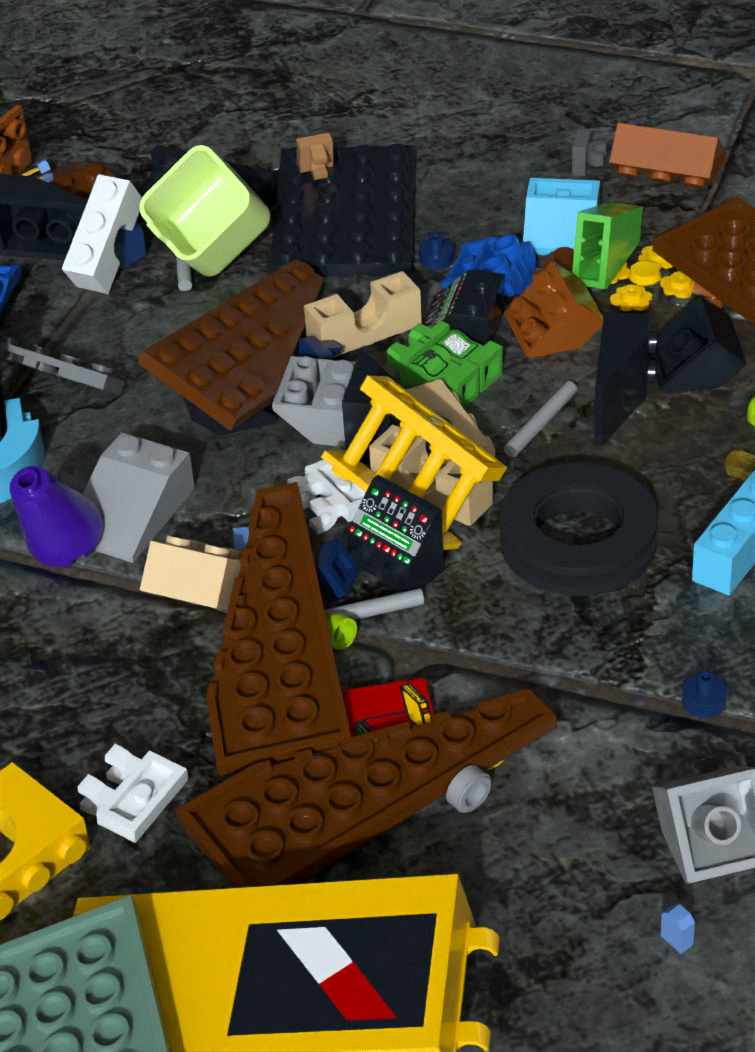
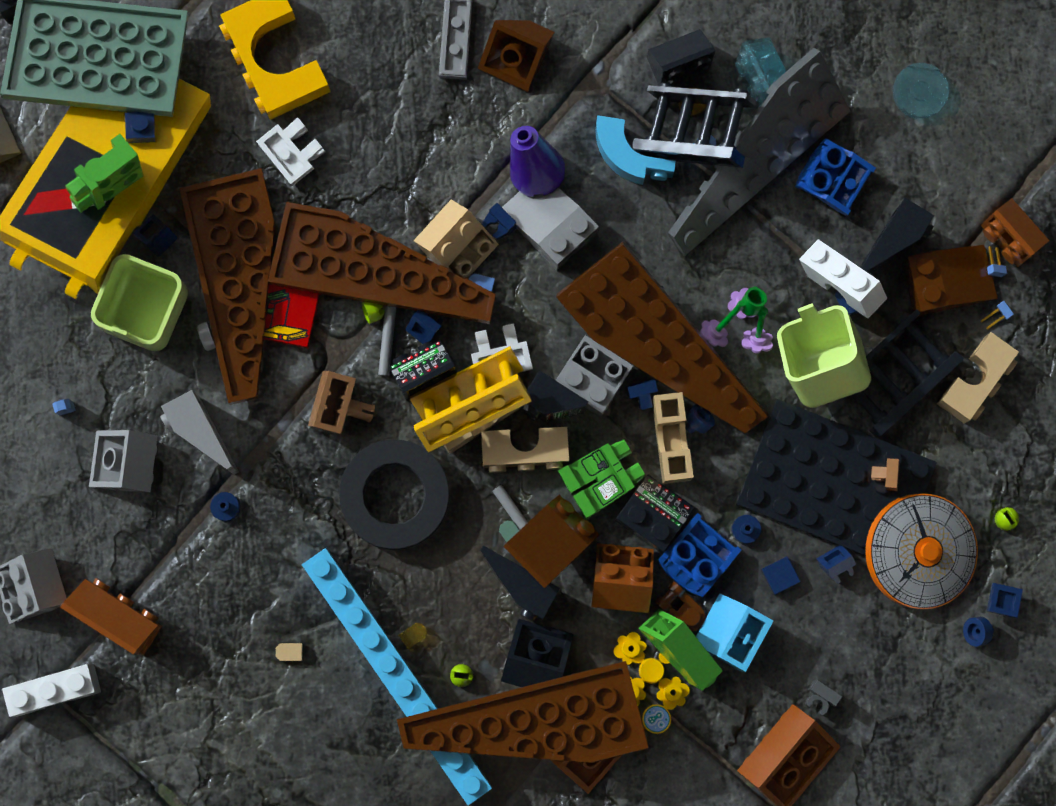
camera: 105 degrees right, 40 degrees up
none -> bright green hips [65,134,143,213]
none -> yellowish green piece [91,254,188,351]
none -> dark blue plate [125,112,155,143]
none -> light grey slope [160,390,239,475]
none -> medium nougat brick [308,371,375,434]
none -> dark blue tile [482,203,517,240]
none -> sand green piece [499,520,519,543]
none -> reddish brown slope [503,494,599,588]
none -> plant [700,286,773,353]
none -> dark blue tile [761,556,800,595]
none -> dark blue tile [816,546,856,584]
none -> light grey dish [865,494,978,609]
none -> tan arch [937,332,1019,424]
none -> dark blue tile [963,617,994,647]
none -> medium blue piece [981,301,1014,329]
none -> dark blue tile [987,583,1023,618]
none -> lime hinge [995,507,1019,531]

